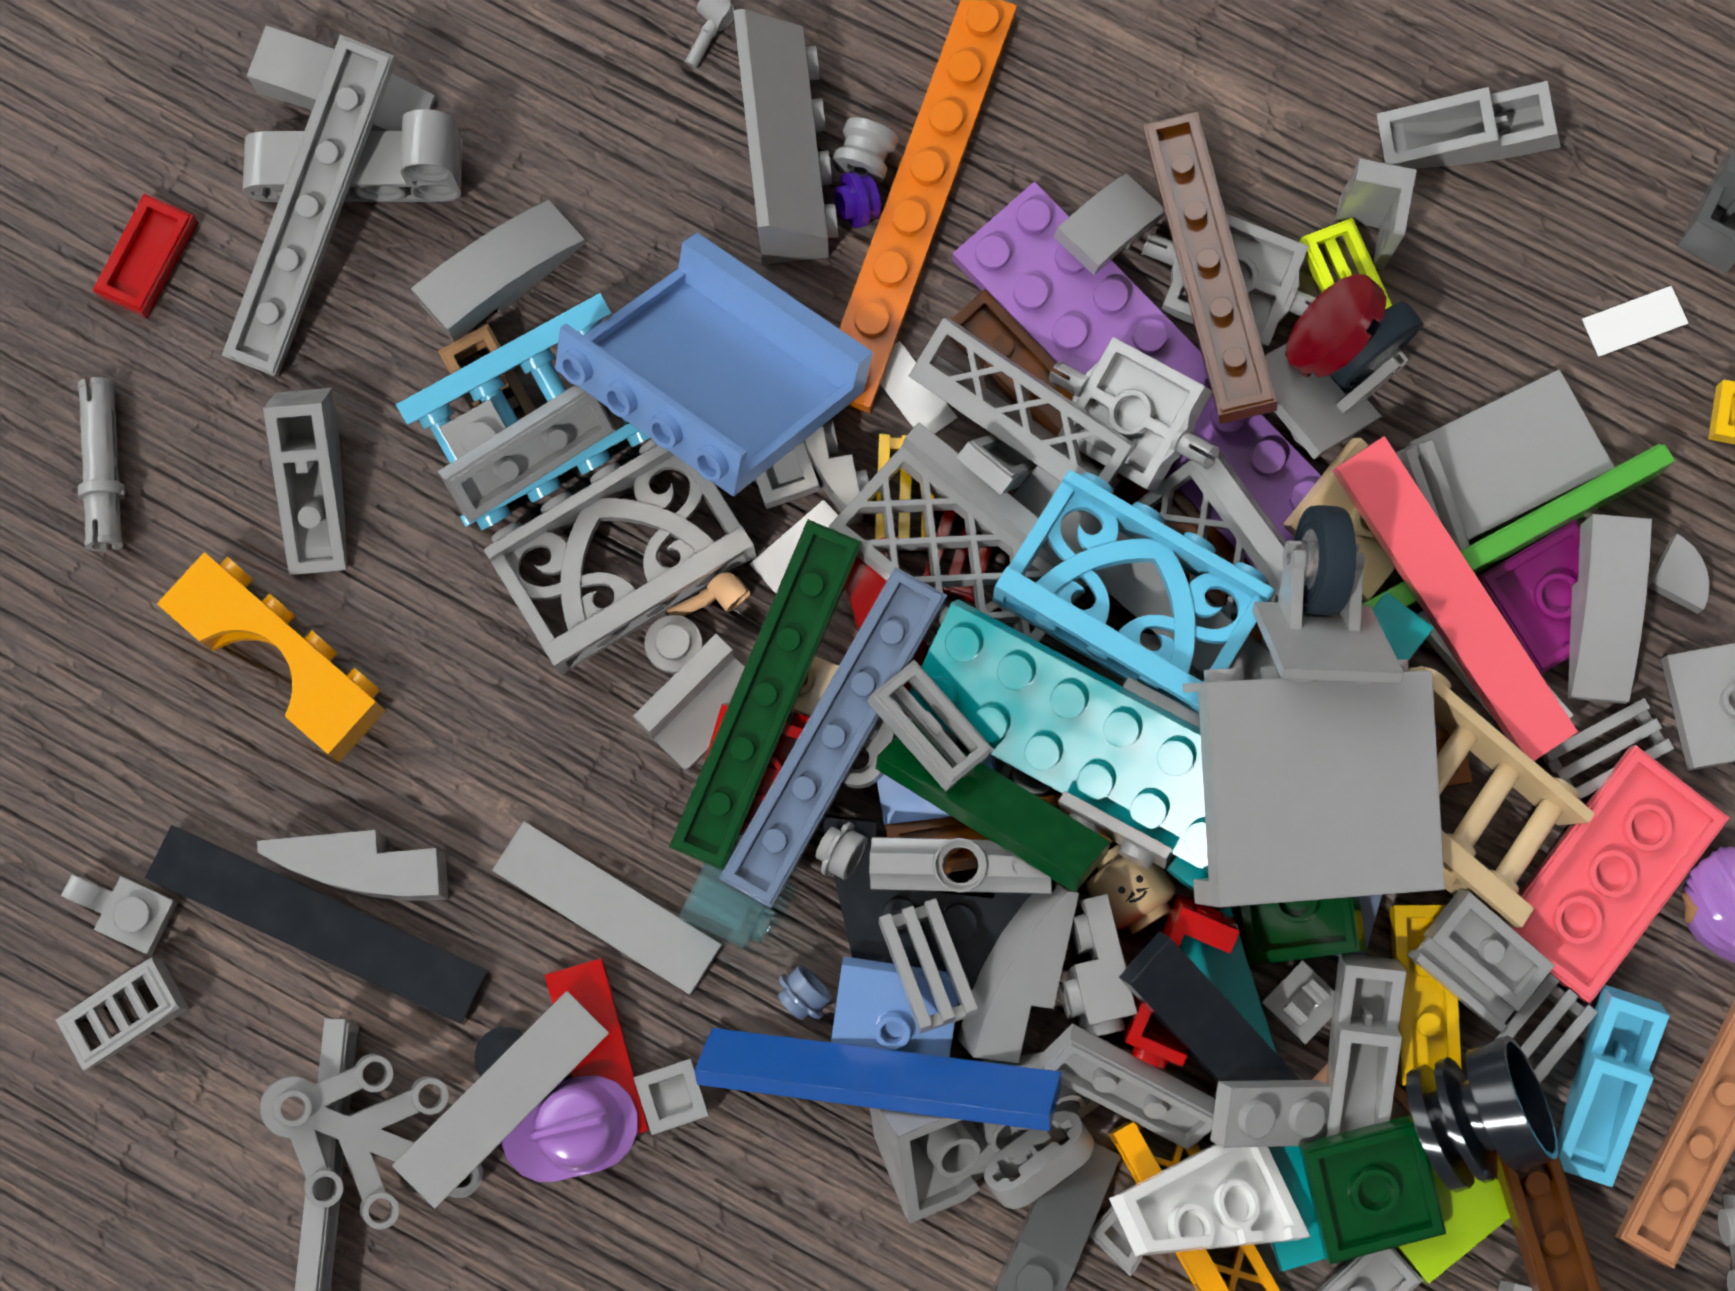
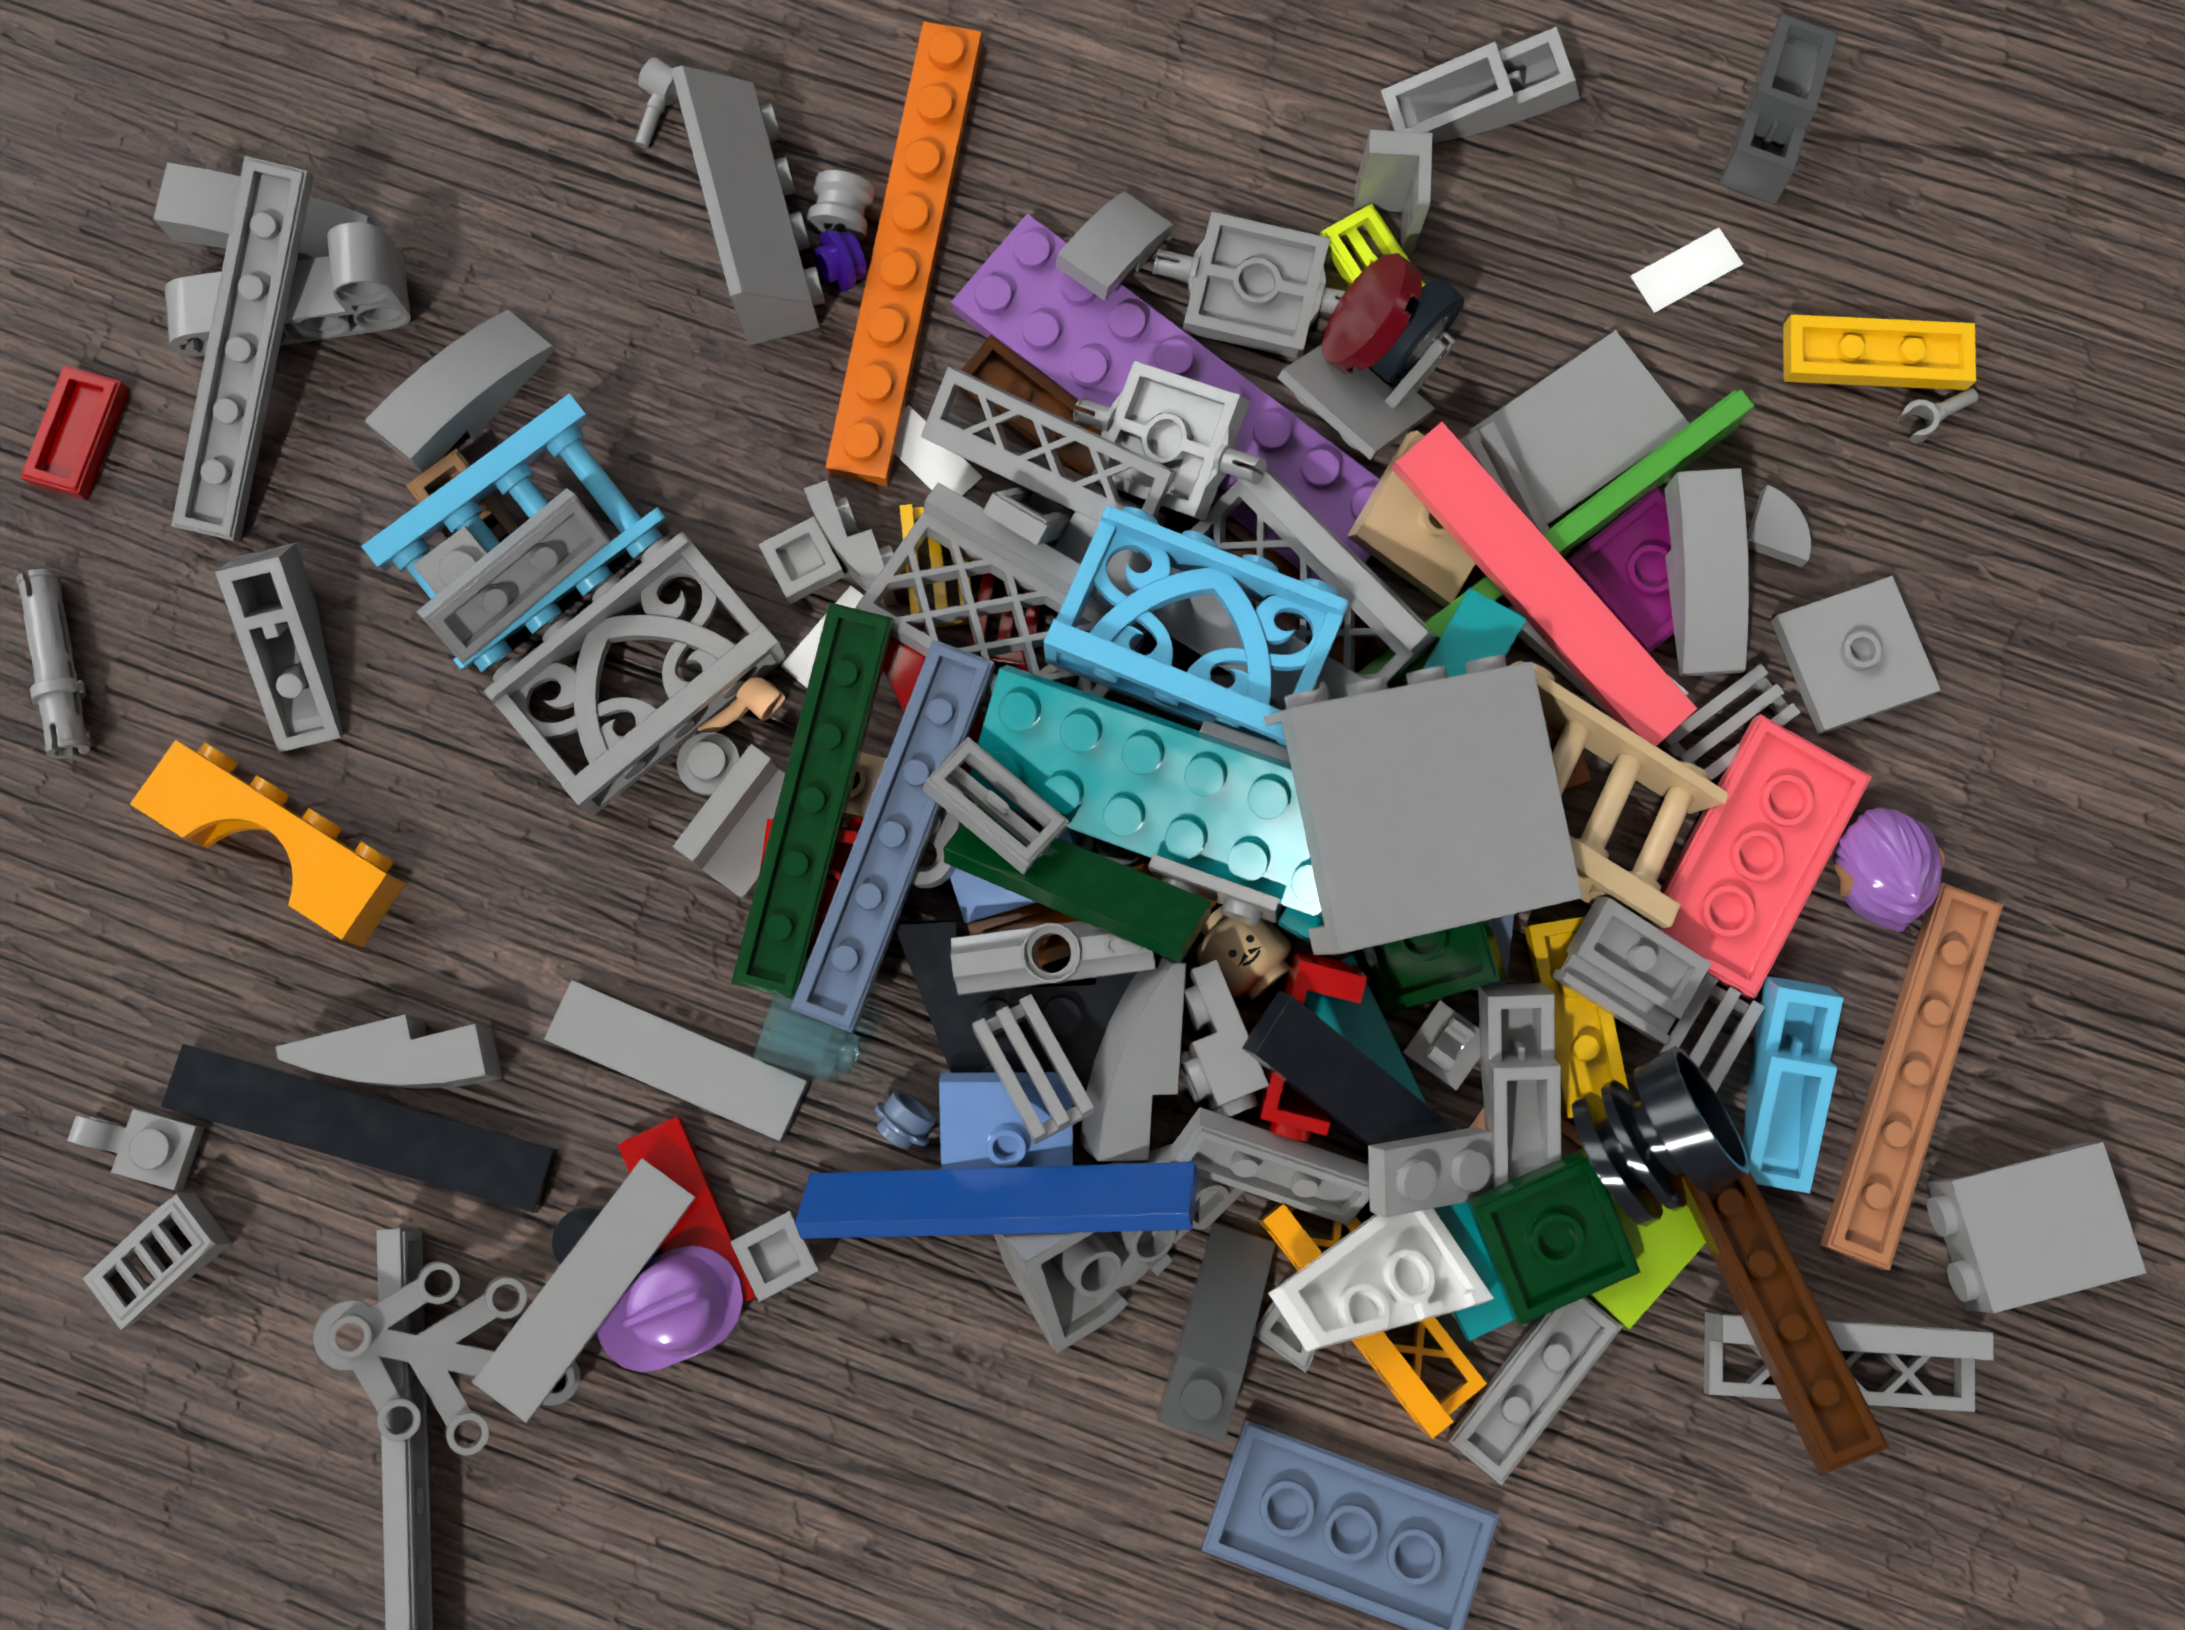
camera: 10 degrees left, 0 degrees up
medium blue panel [555,233,873,497] -> none
light grey plate [816,822,868,880] -> none
light grey beam [984,1110,1094,1209] -> none
tile [1143,111,1277,424] -> none
light grey plate [1252,505,1404,685] -> none

